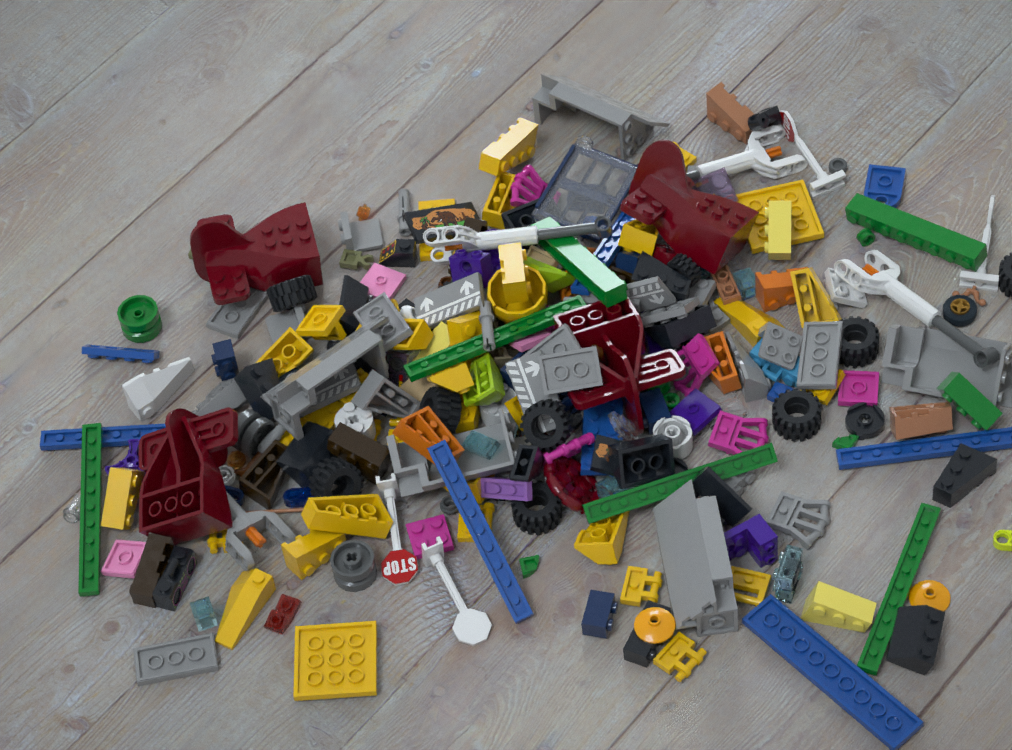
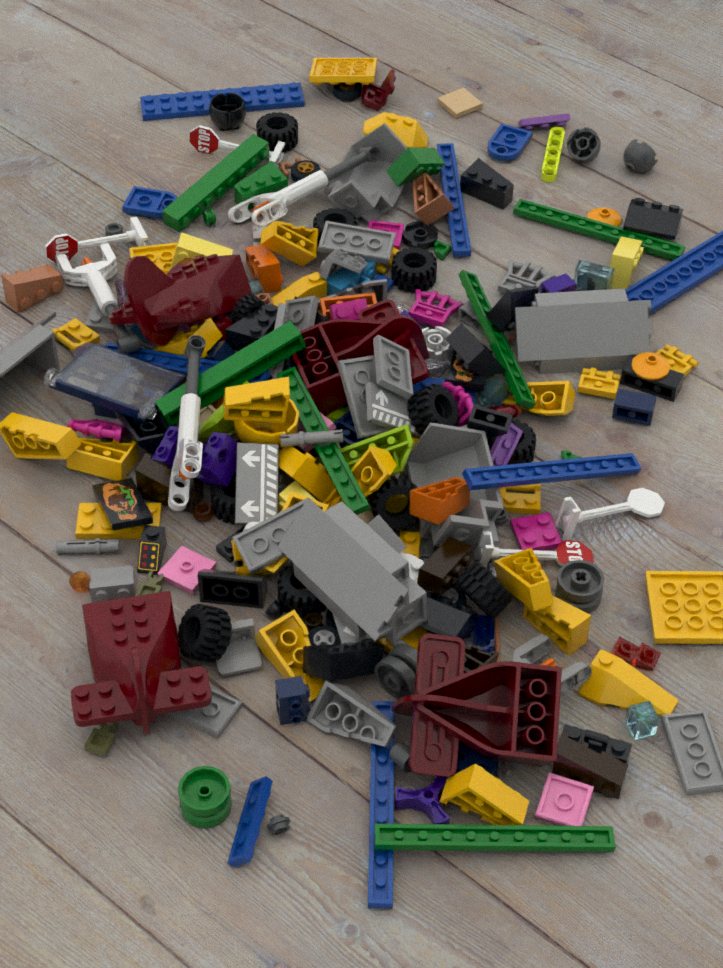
camera: 95 degrees left, 5 degrees down
clear cone [63,494,80,523] -> none
white wedge [122,357,194,422] -> none
yellow bracket [295,305,347,340] -> none
clear light blue plate [461,430,501,460] -> none
black leg [748,106,783,131] -> none
none -> green wedge [234,161,288,209]
none -> dark grey plate [267,815,290,835]

